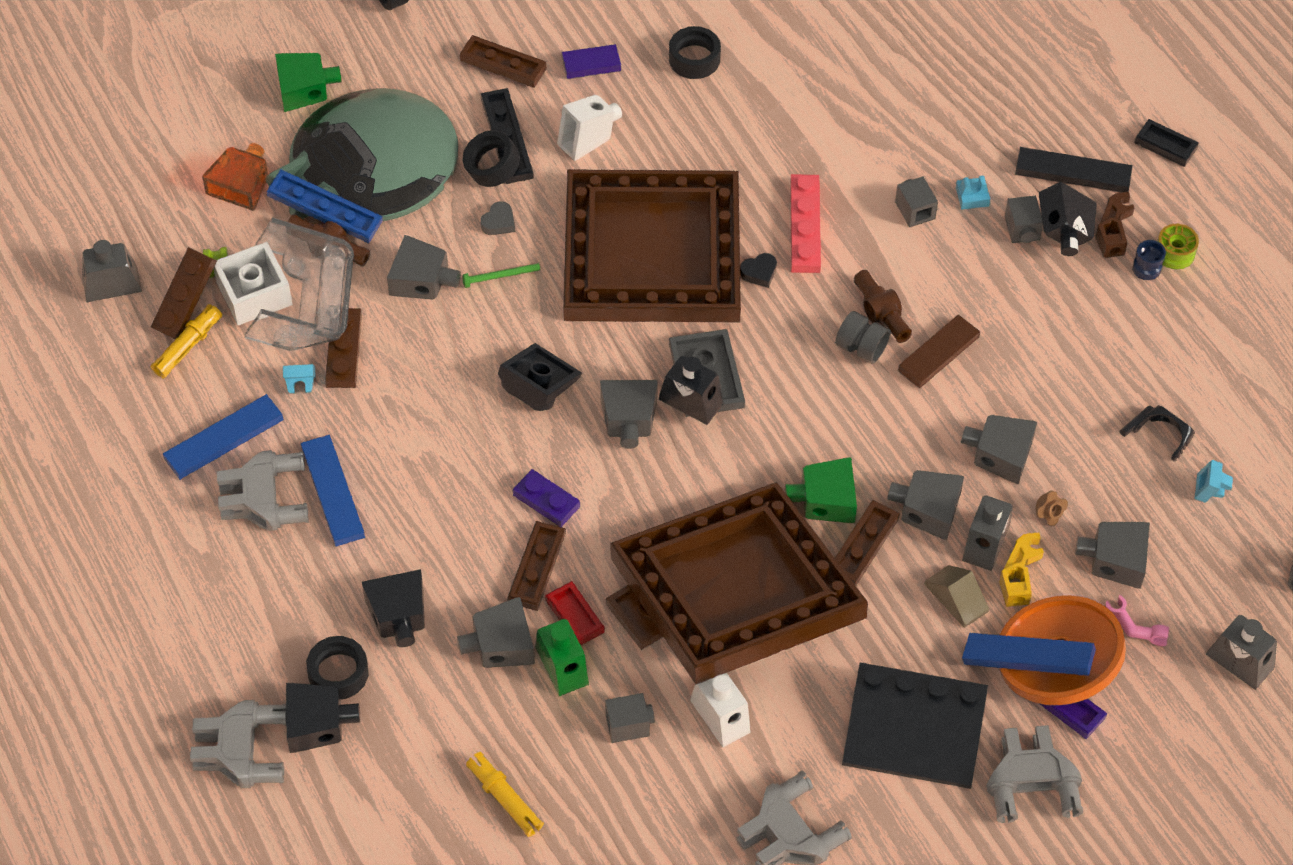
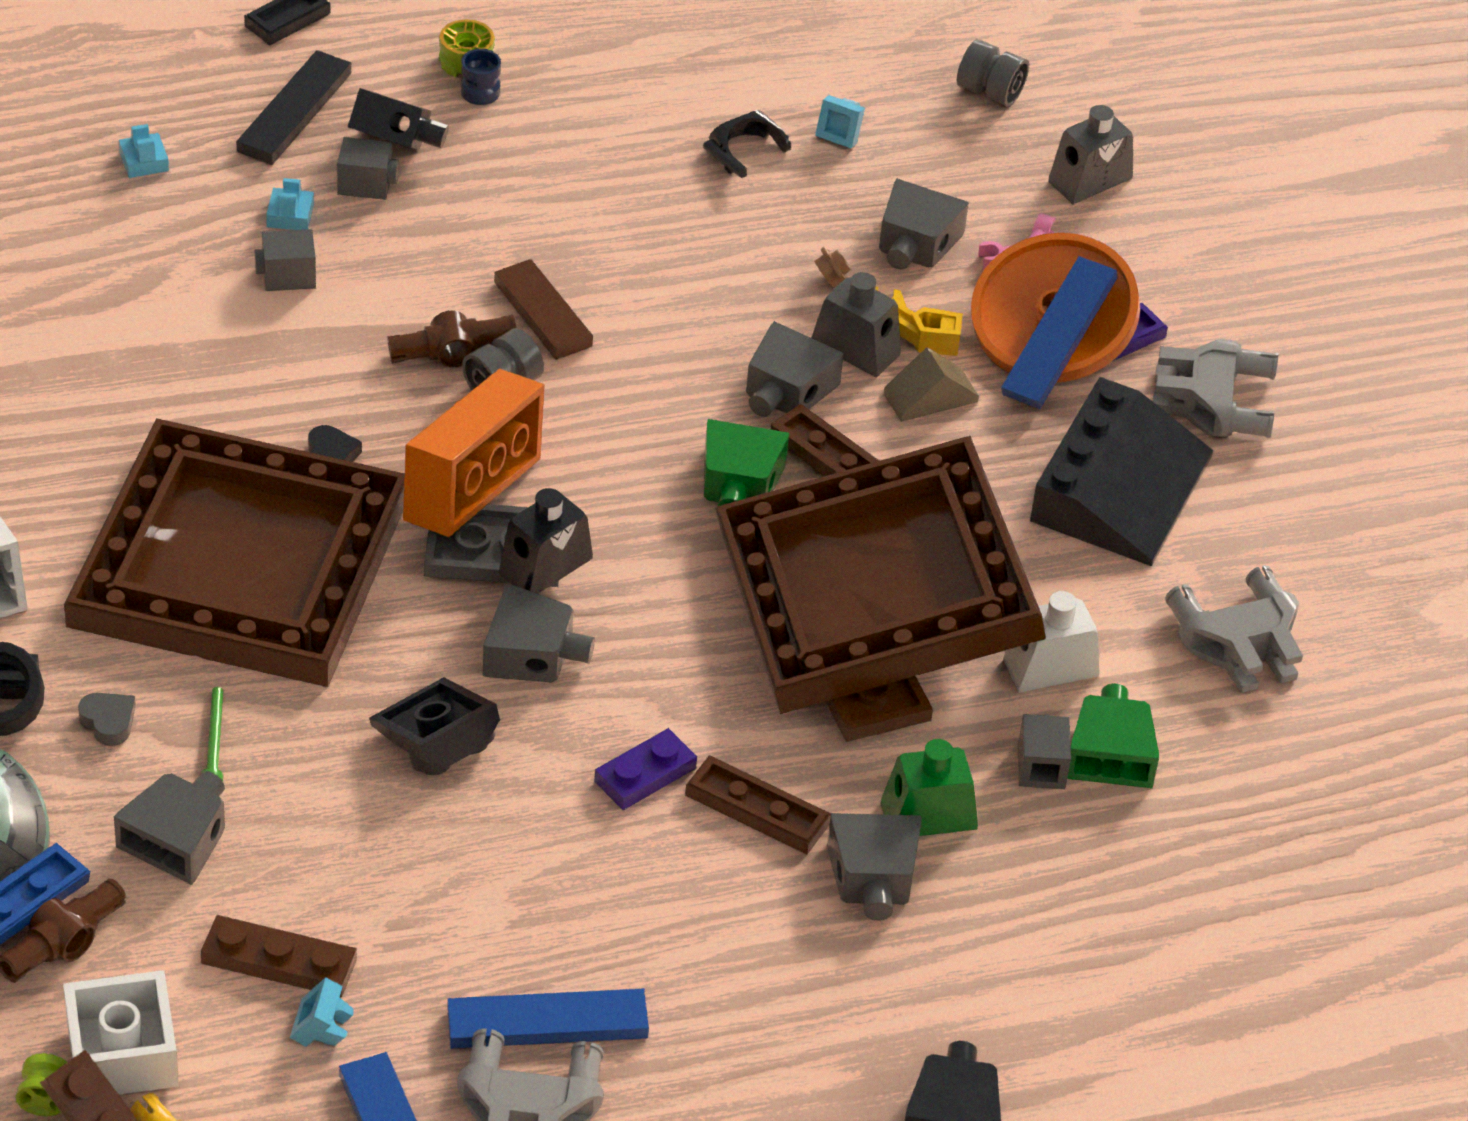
camera: 80 degrees left, 10 degrees down
clear windscreen [244,217,354,351] -> none
black tyre [306,636,369,700] -> none
black torso [362,569,425,647] -> none
yellow pin [466,751,544,837] -> none
red tile [545,581,605,645] -> none
coral plate [790,174,821,273] -> none
dark grey torso [961,415,1037,484] -> none
reddish brown piece [1095,191,1135,258] -> none
none -> medium azure tile [119,124,169,178]
none -> orange brick [403,369,545,537]
none -> green torso [1067,683,1159,789]

